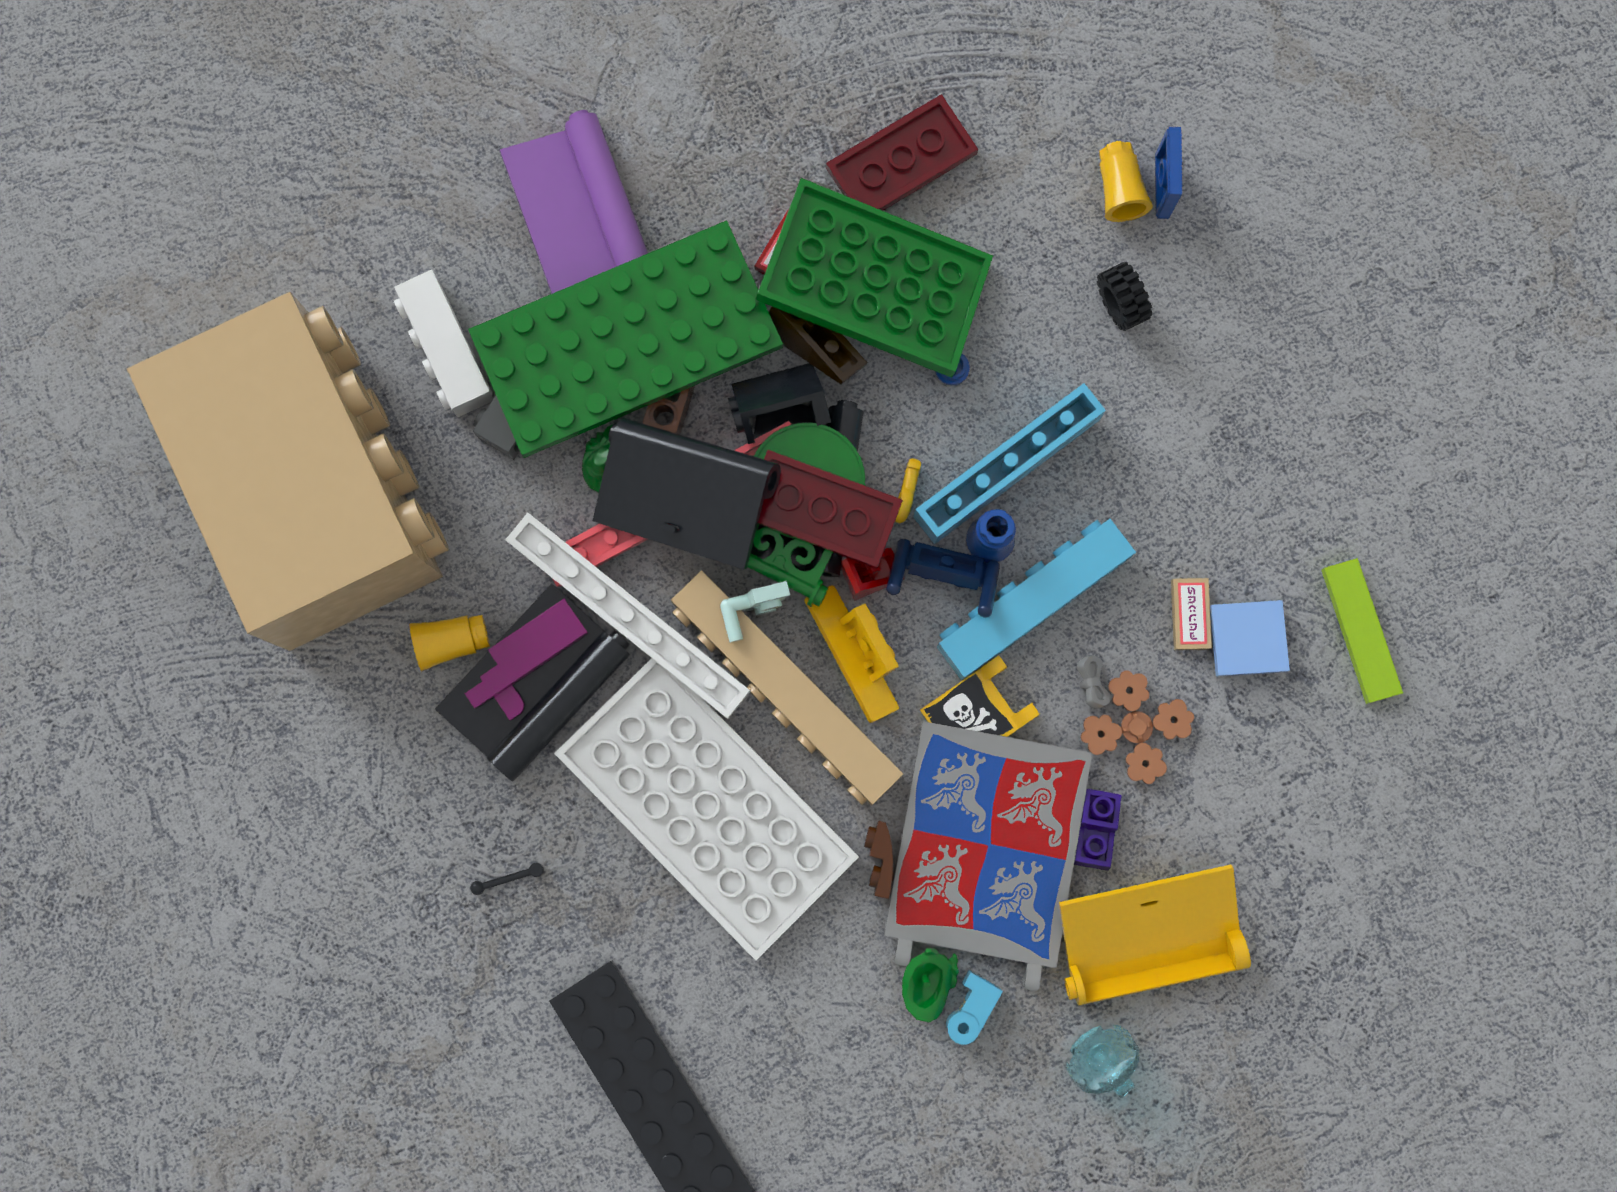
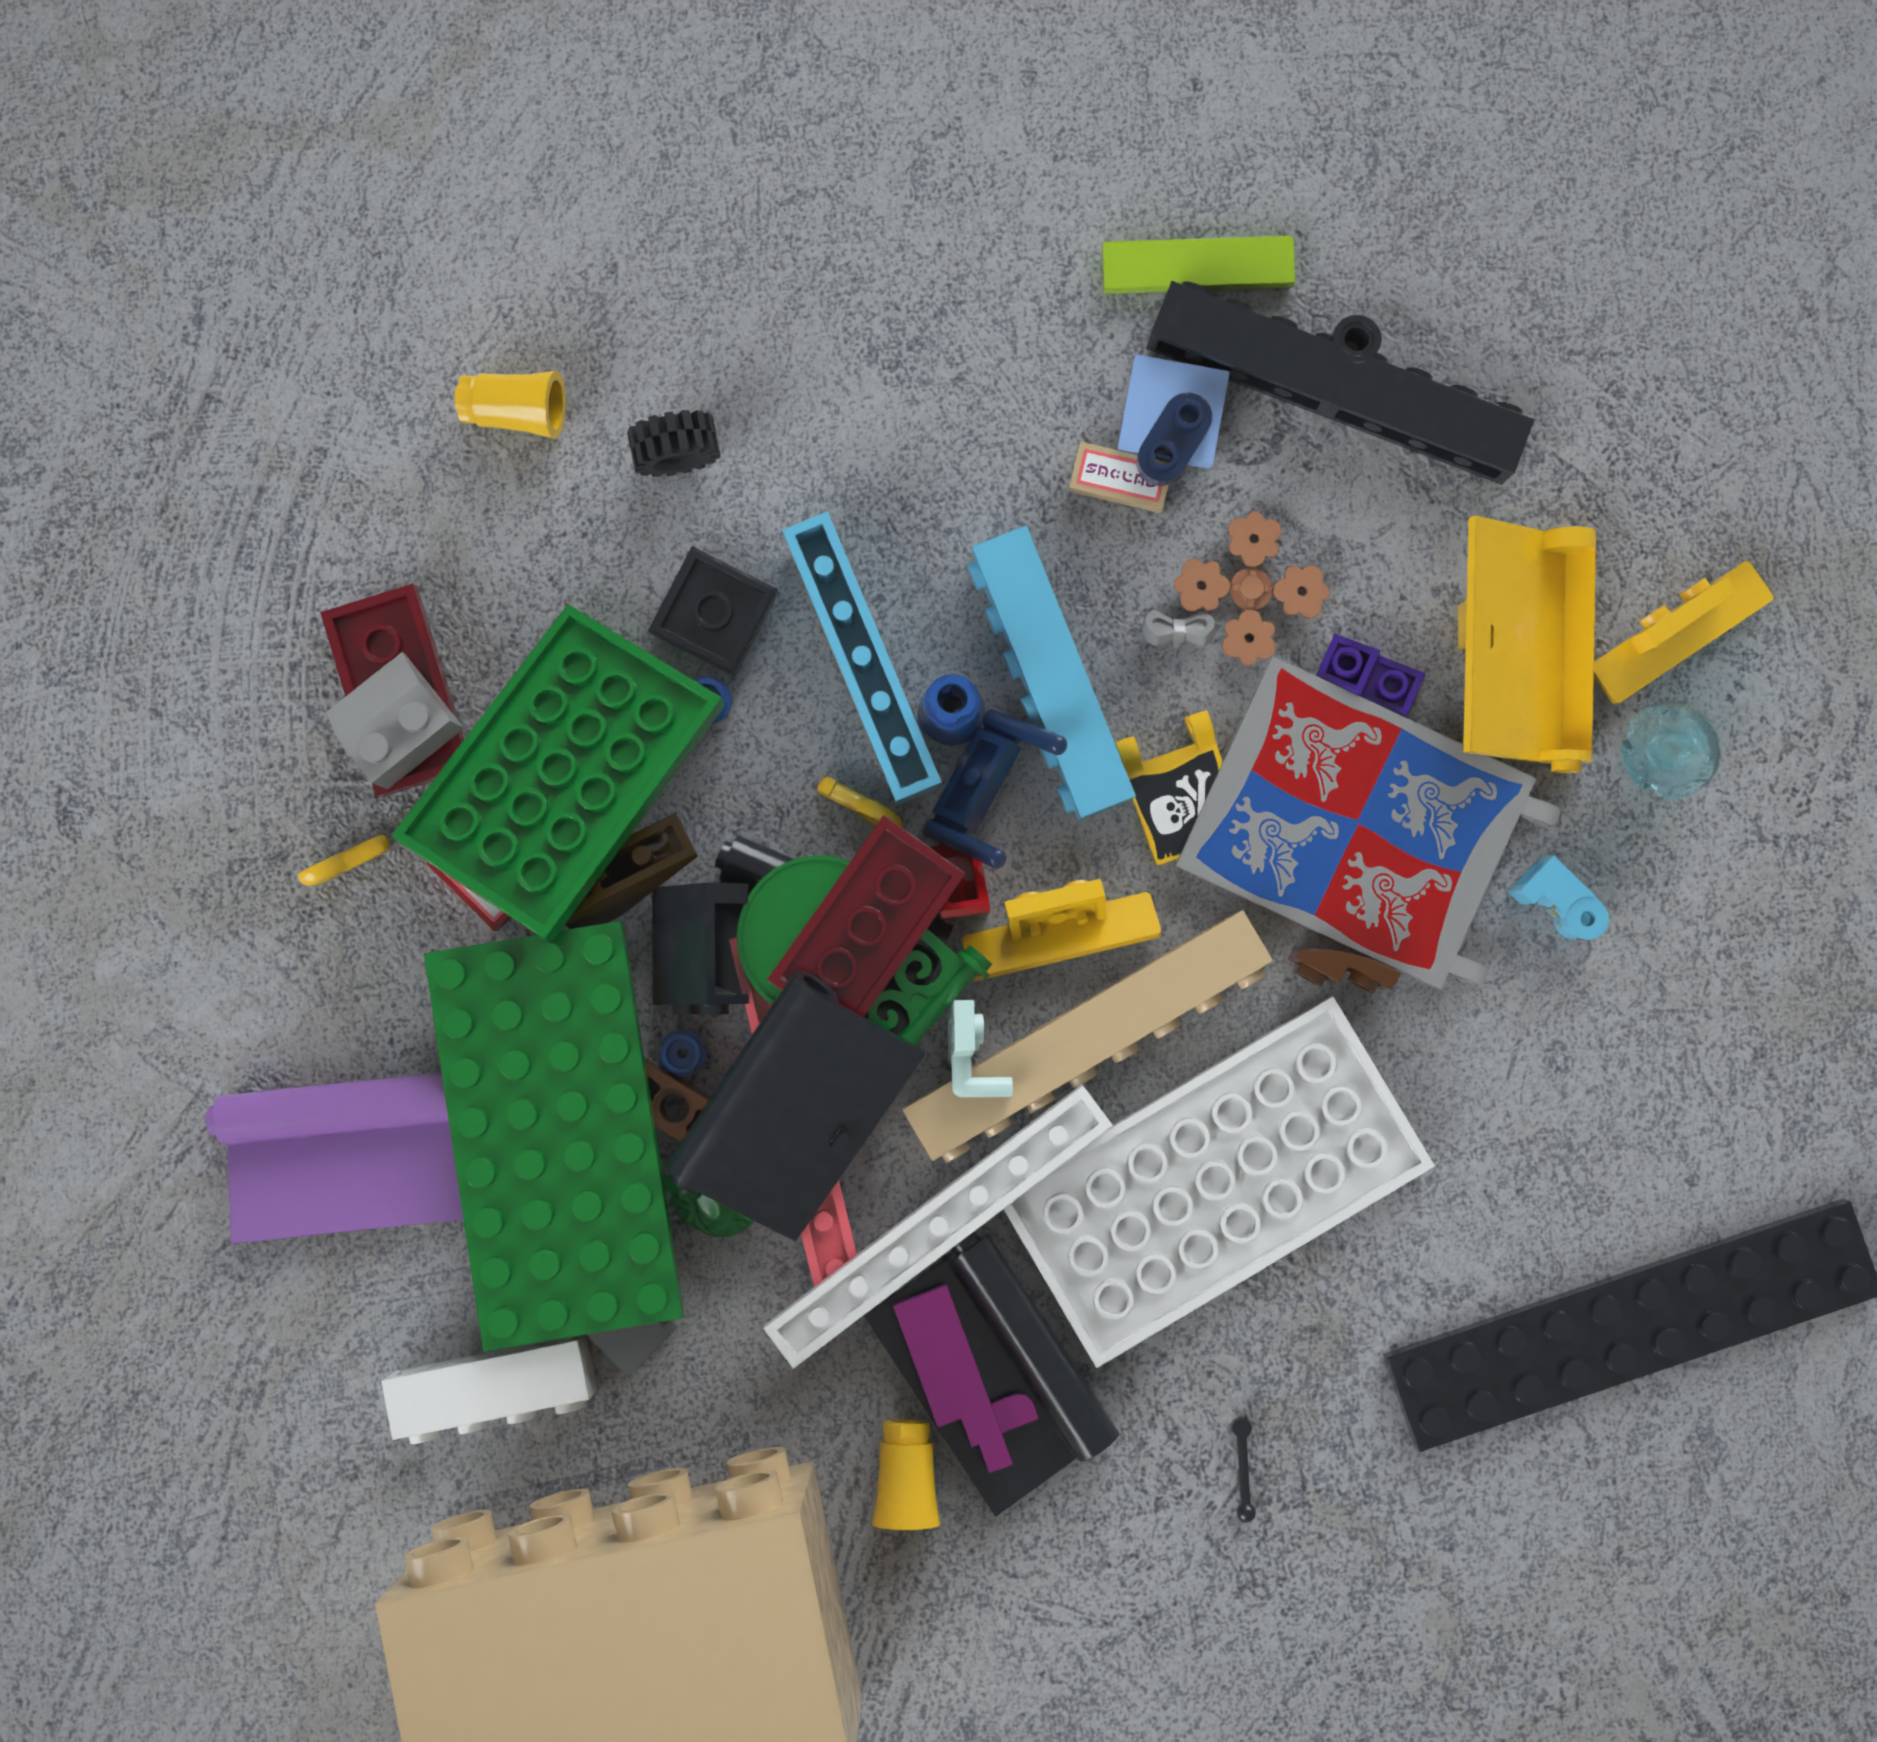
camera: 75 degrees left, 5 degrees up
green hat [902,948,959,1022] -> none
blue tile [1155,127,1182,219] -> none
none -> yellow piece [298,834,390,886]
none -> light grey slope [326,652,464,789]
none -> black plate [648,546,779,677]
none -> blue plate [659,1030,707,1078]
none -> dark blue plate [1136,392,1212,486]
none -> black hinge [1146,281,1535,485]
none -> yellow bracket [1594,561,1774,704]

